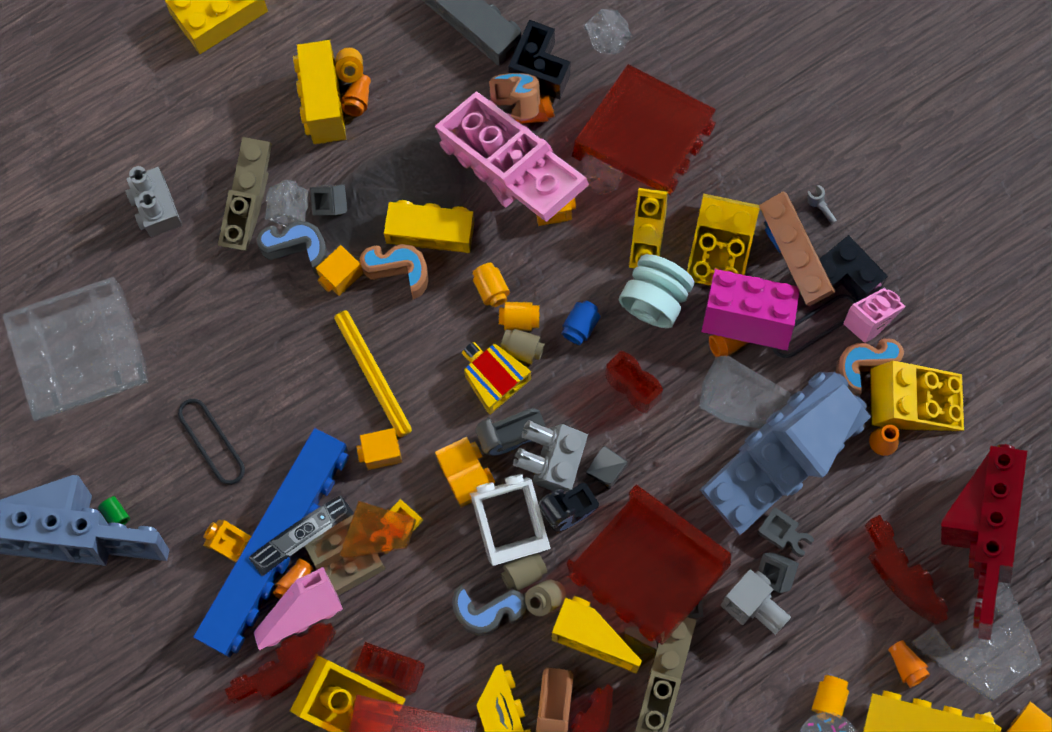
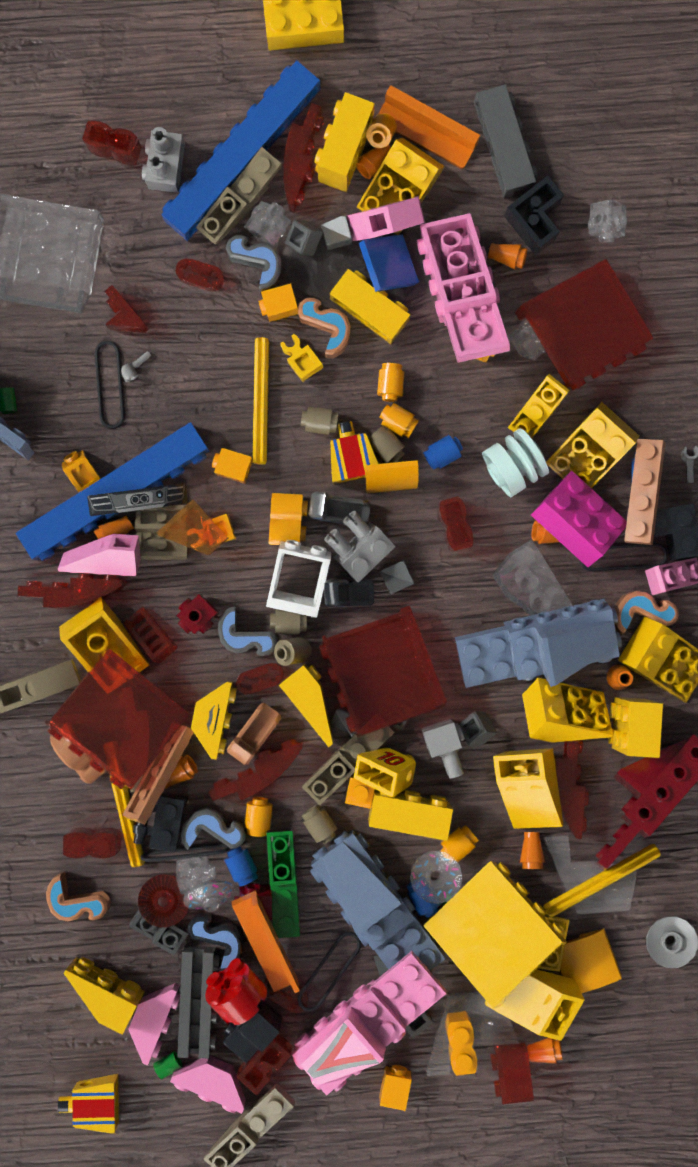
camera: 25 degrees right, 15 degrees up
nougat animal [489,73,540,121] -> none
dark grey plate [757,507,814,557] -> none
none -> clear red brick [82,121,142,165]
none -> clear red slope [104,285,149,333]
none -> light grey hand [121,351,151,382]
none -> blue brick [161,60,320,242]
none -> clear red beam [175,258,224,291]
none -> dark red brick [176,594,219,634]
none -> clear red beam [236,663,284,695]
none -> yellow plate [281,334,323,382]
none -> clear red slope [284,103,324,213]
none -> dark tan brick [301,406,339,435]
none -> dark grey slope [321,215,352,250]
none -> light orange brick [345,774,375,809]
none -> bright pink slope [346,196,425,241]
none -> yellow torso [354,748,416,798]
none -> yellow slope [357,138,445,235]
none -> blue tile [359,234,419,292]
none -> light orange slope [365,460,418,494]
none -> yellow brick [368,789,453,841]
none -> orange panel [378,85,480,169]
none -> yellow slope [493,748,563,829]
none -> yellow slope [522,678,613,743]
none -> yellow axle [543,844,661,917]
none -> yellow brick [608,697,663,758]

